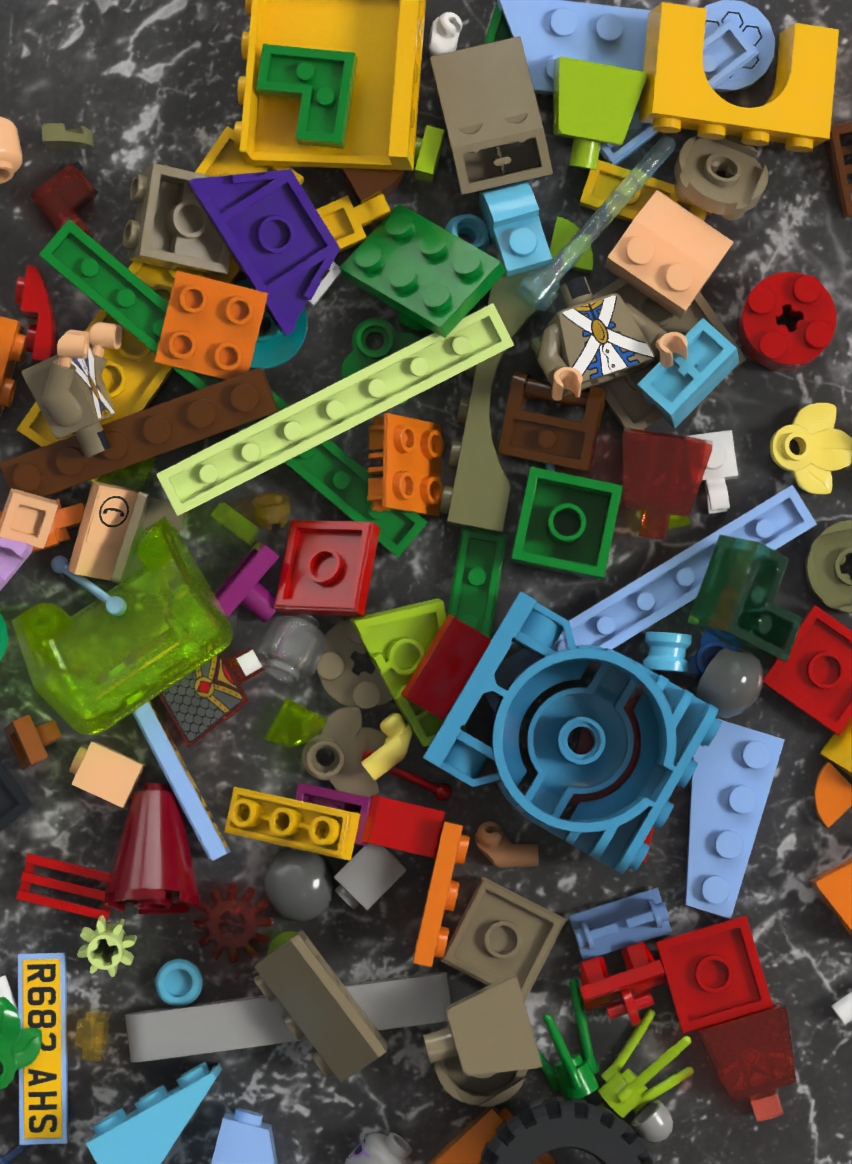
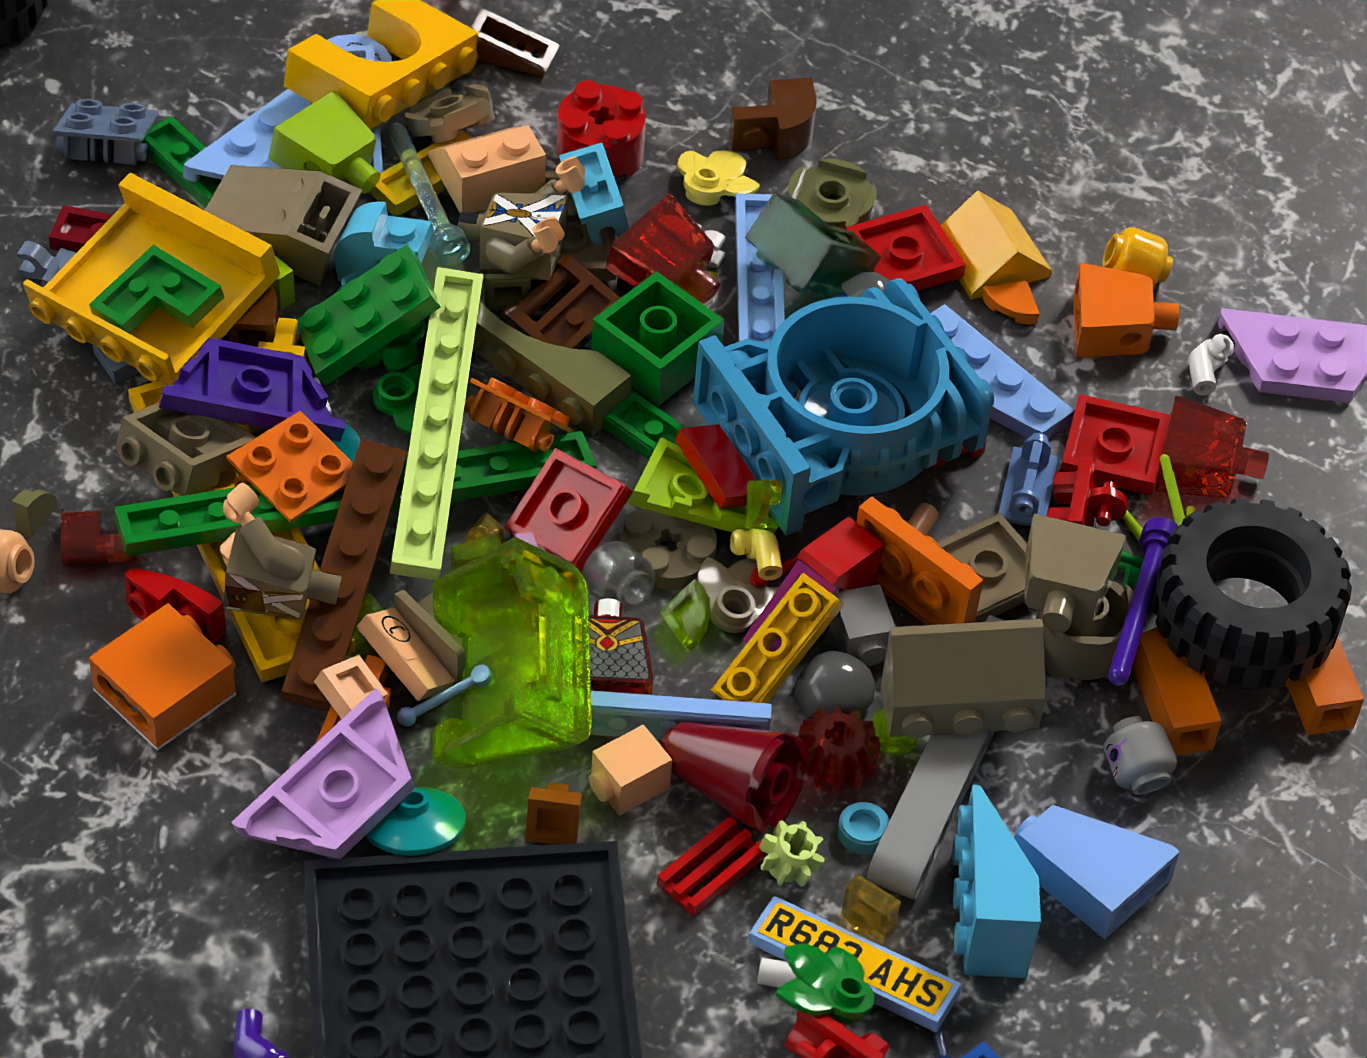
camera: 60 degrees left, 35 degrees down
none -> clear neon green tile [745,480,782,530]
none -> dark purple piece [1108,517,1178,686]

